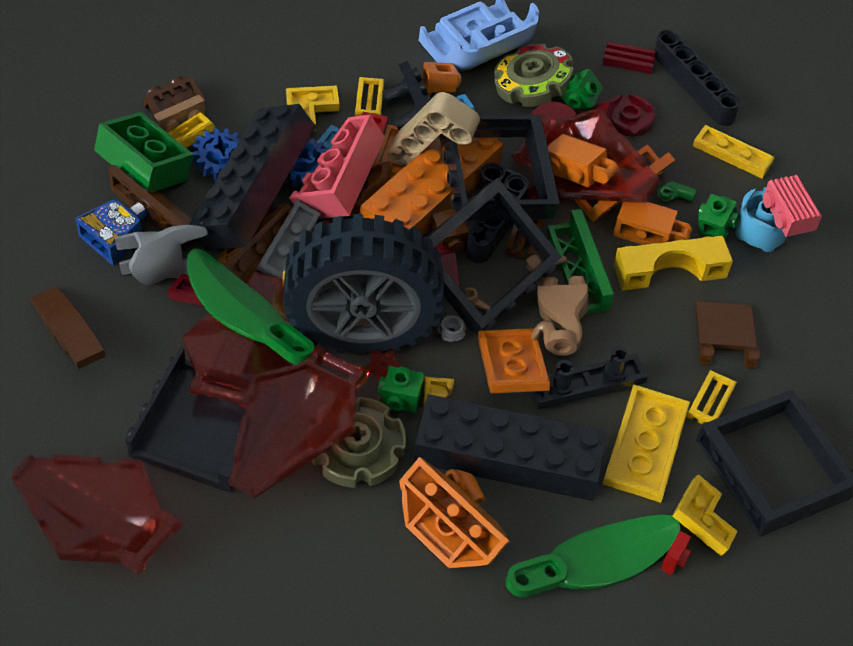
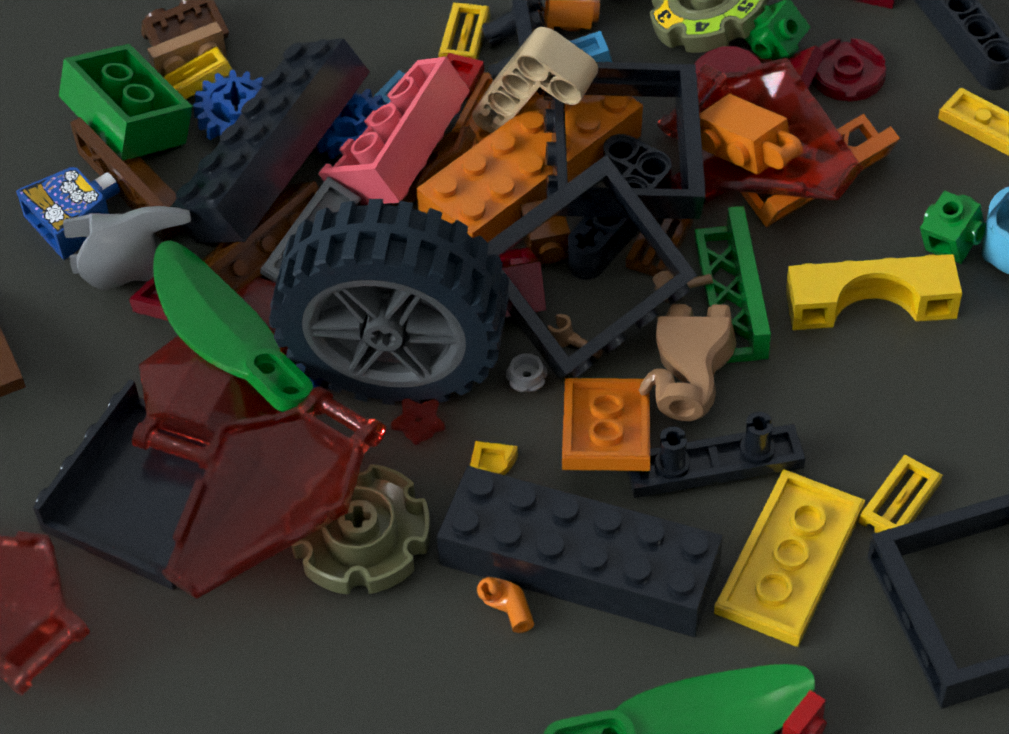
camera: 15 degrees right, 0 degrees up
yellow plate [286,85,340,132] -> none
green brick [377,366,424,414] -> none
orange wedge [399,457,510,569] -> none
orange brick [613,196,692,245] -> none
green arm [657,181,697,202] -> none
yellow plate [672,474,737,556] -> none
reddish brown flag [695,301,760,368] -> none

